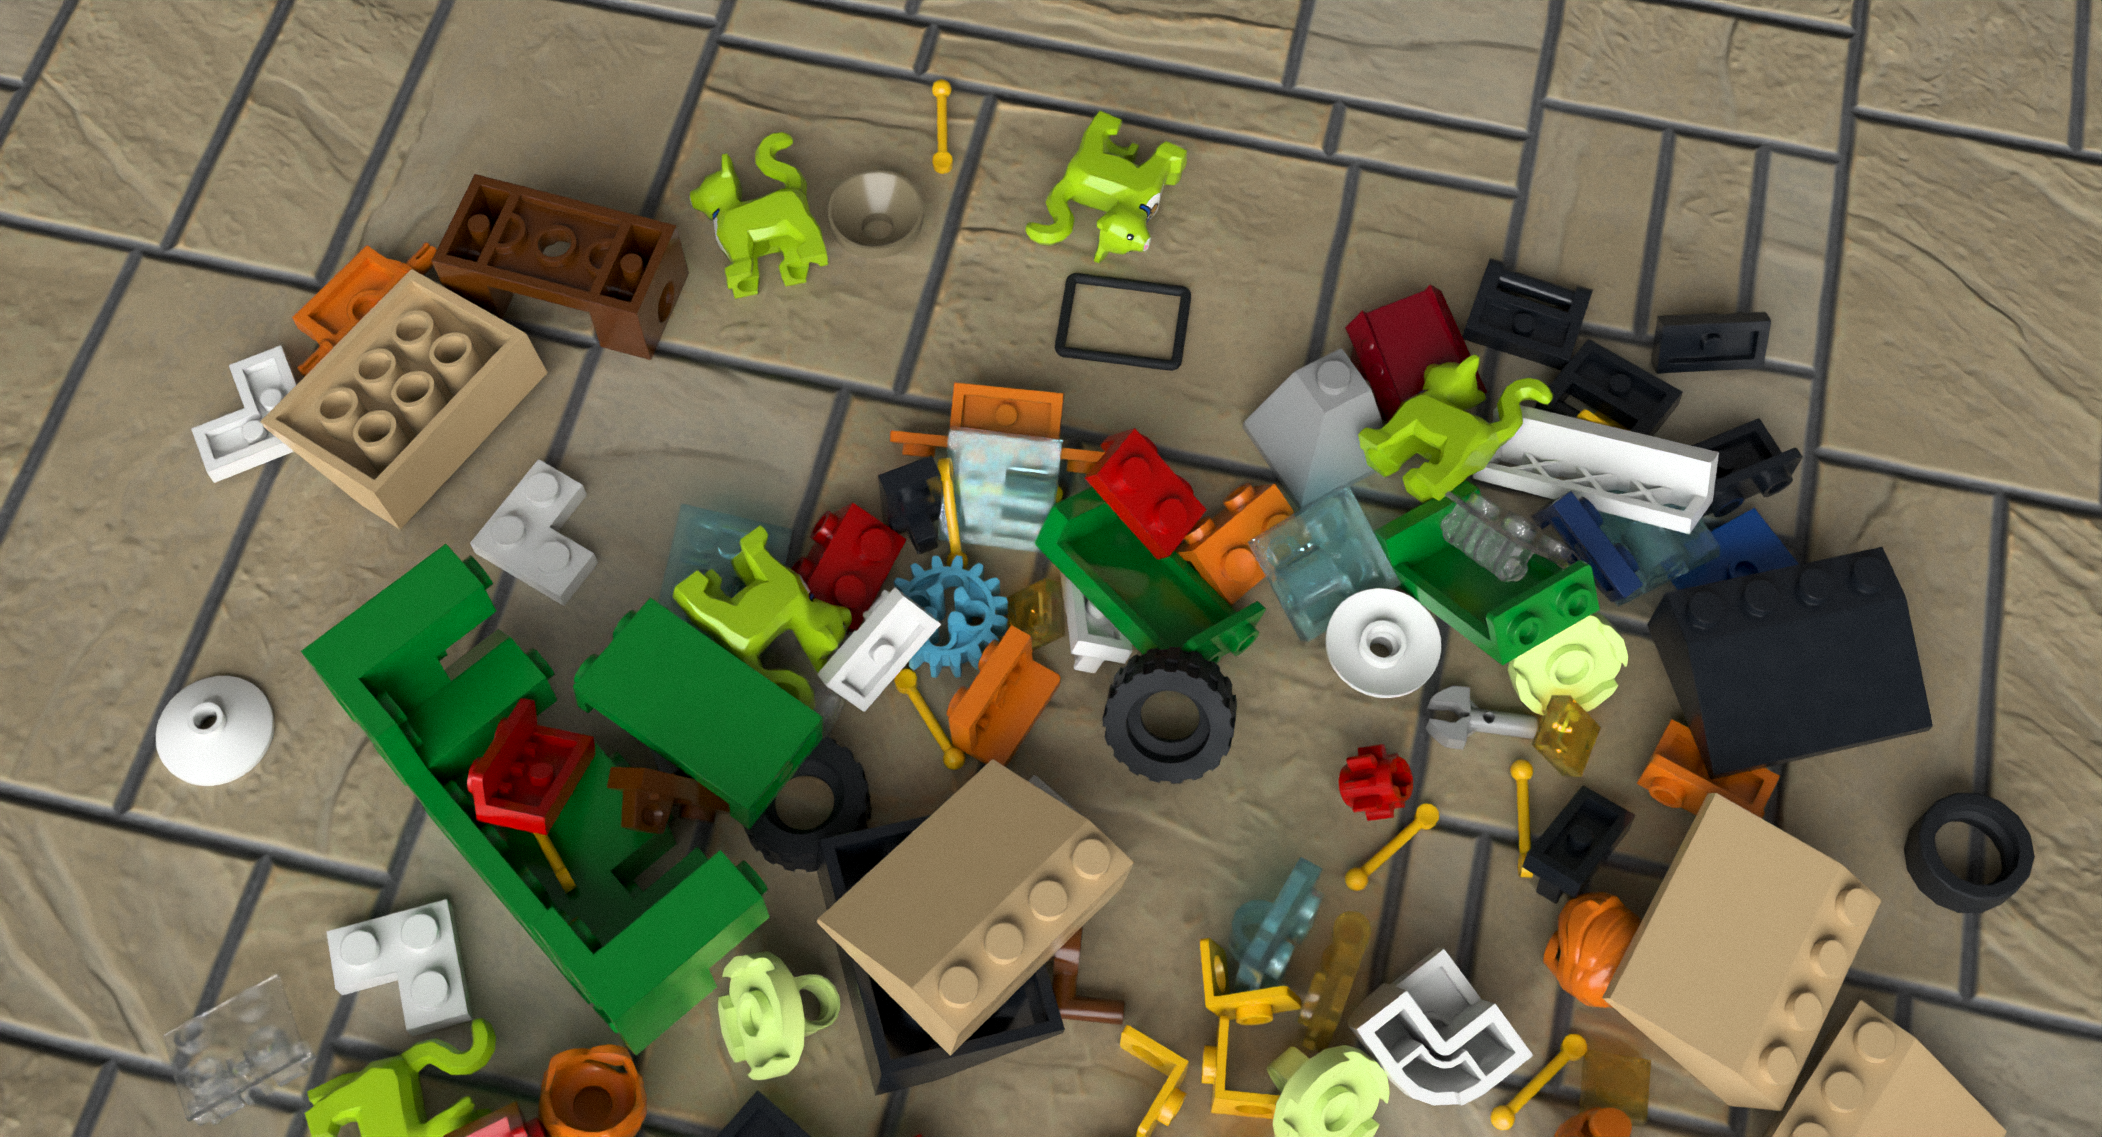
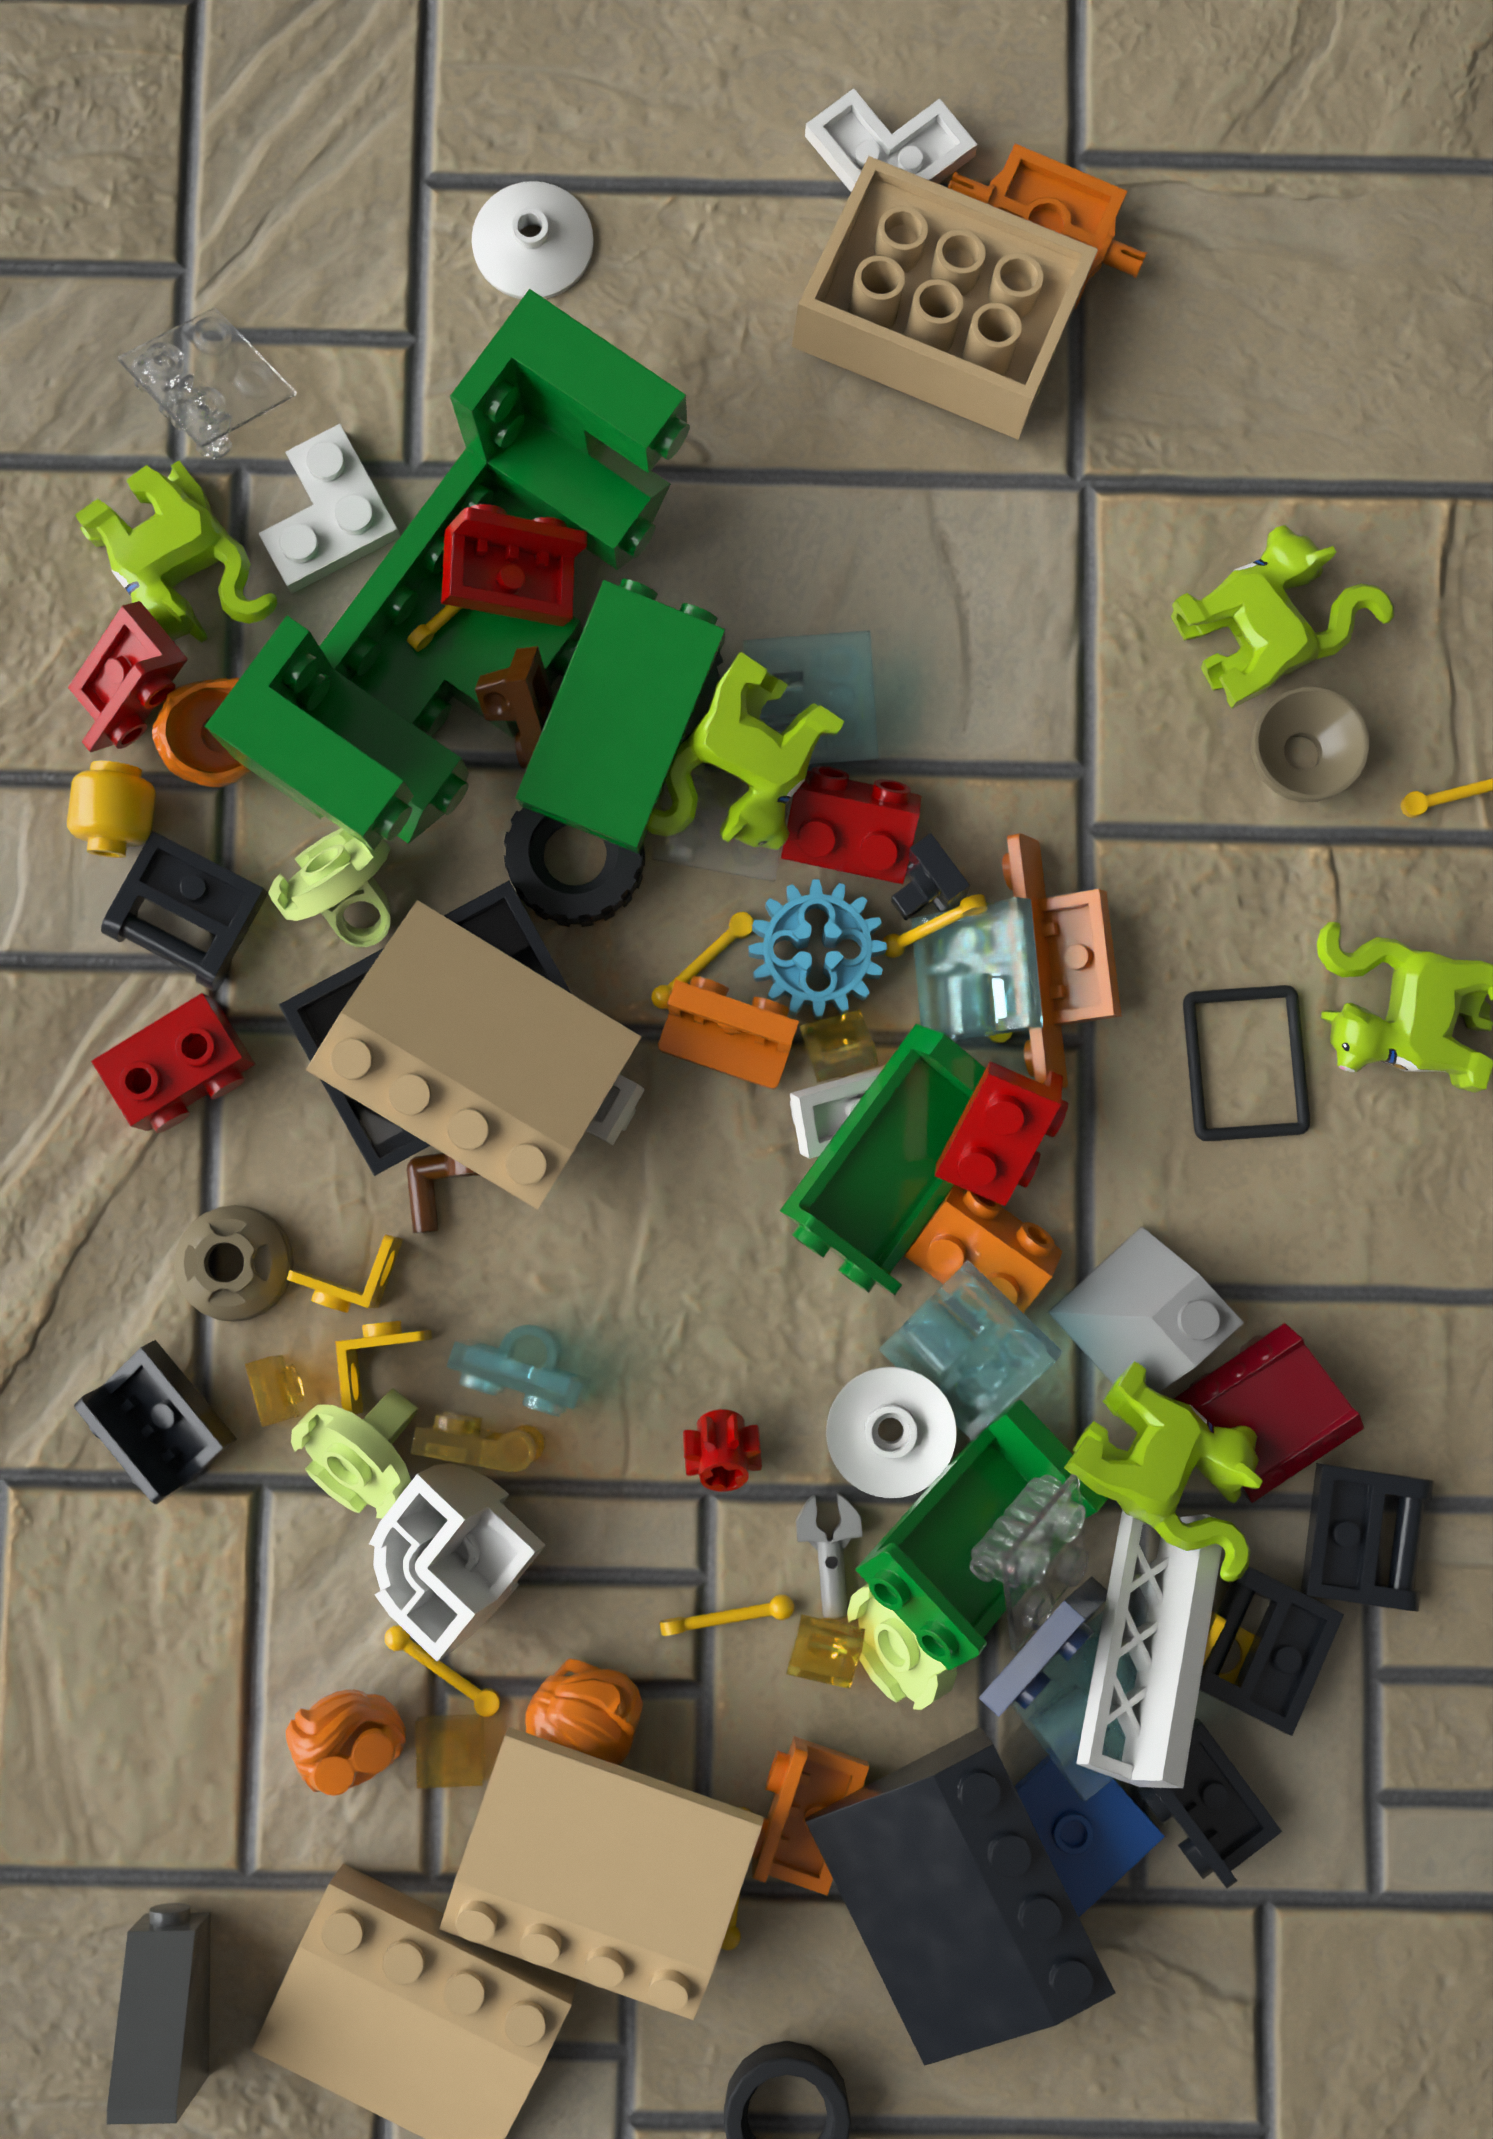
camera: 75 degrees right, 20 degrees up
reddish brown plate [432,174,689,360] -> none
white plate [470,459,598,606] -> none
white hinge [817,587,941,712] -> none
black tyre [1103,646,1237,784] -> none
yellow bracket [1200,937,1302,1025] -> none
yellow hinge [1345,803,1439,891] -> none
black hinge [1522,785,1635,904] -> none
black hinge [1651,312,1771,374] -> none

